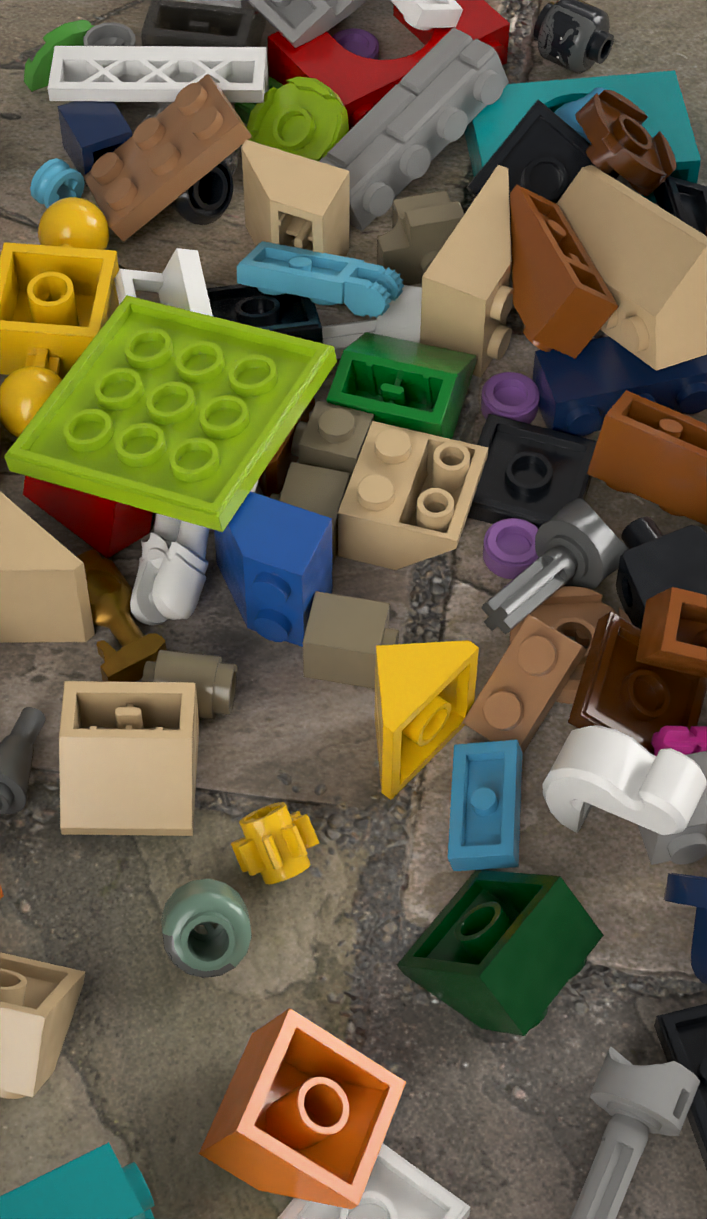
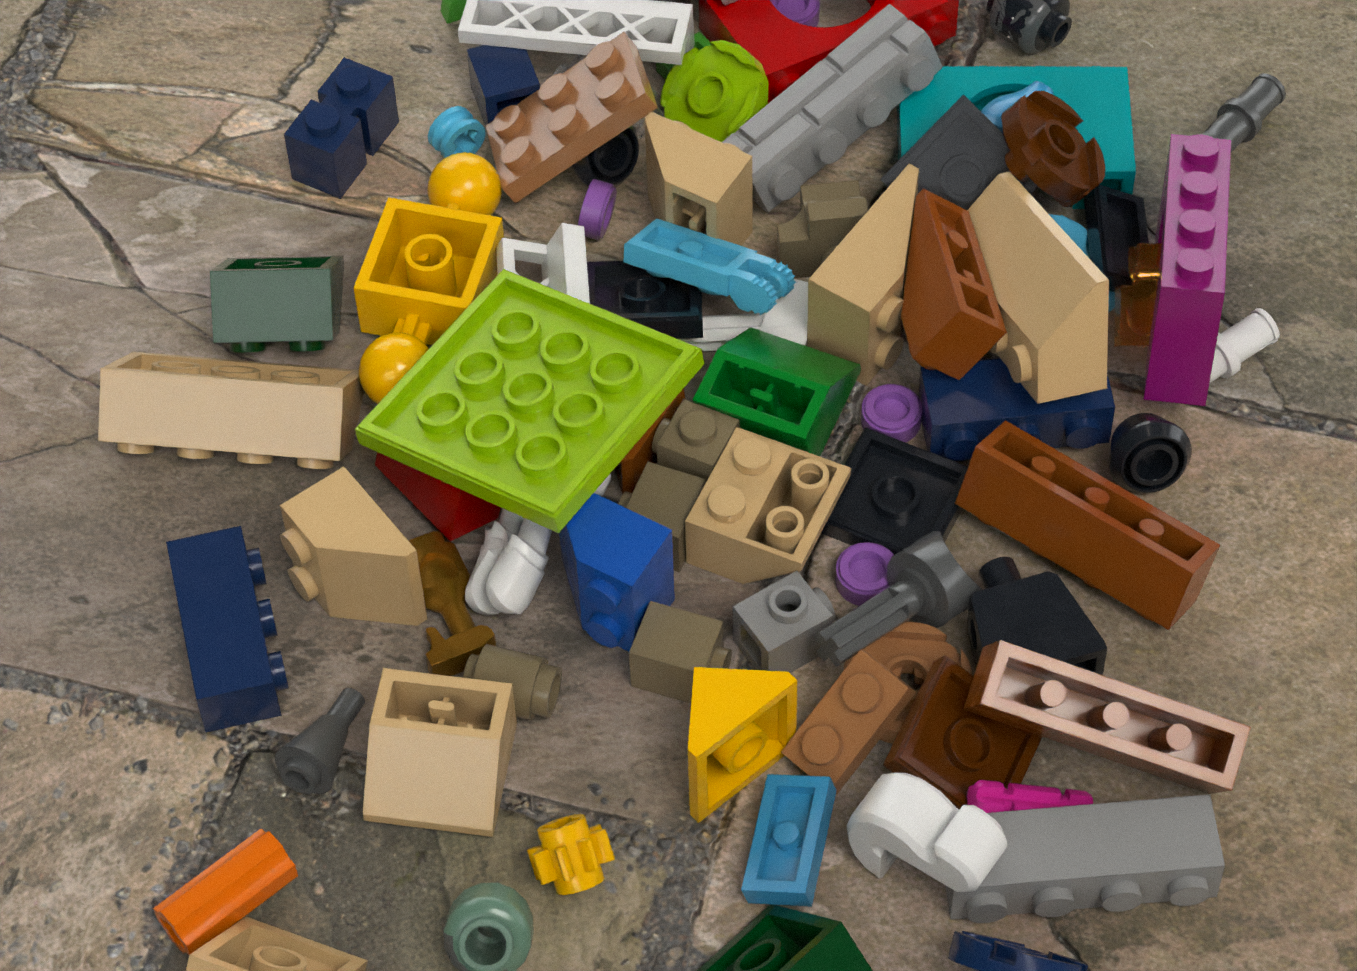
camera: 10 degrees right, 0 degrees up
none -> medium lavender tile [578,179,617,240]
none -> light grey brick [733,571,836,673]

